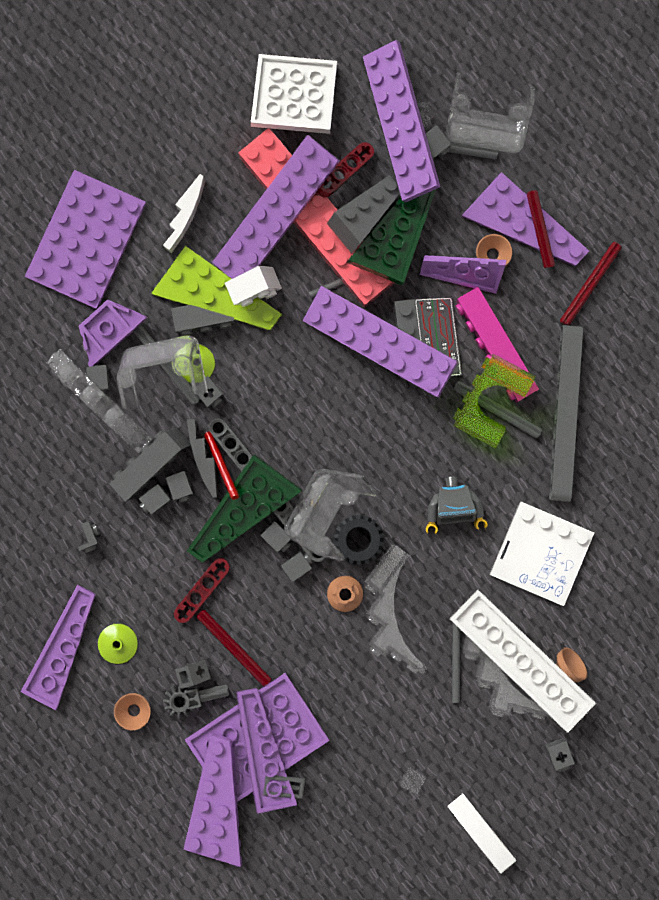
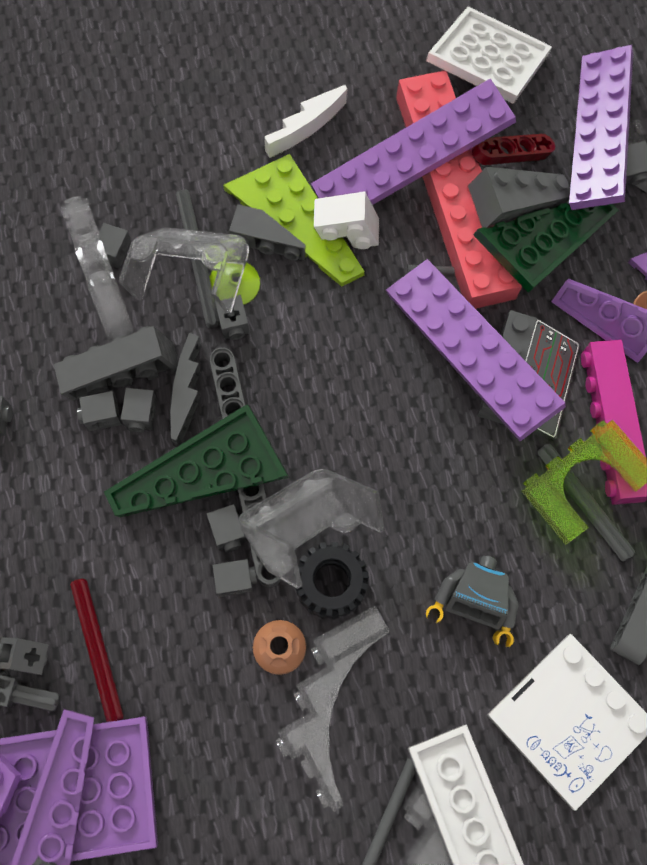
camera: 20 degrees right, 15 degrees down
medium lavender plate [25,170,146,309] -> none
medium lavender wing [79,300,148,367] -> none
dark red beam [174,558,230,623] -> none
red bar [204,432,239,500] -> none

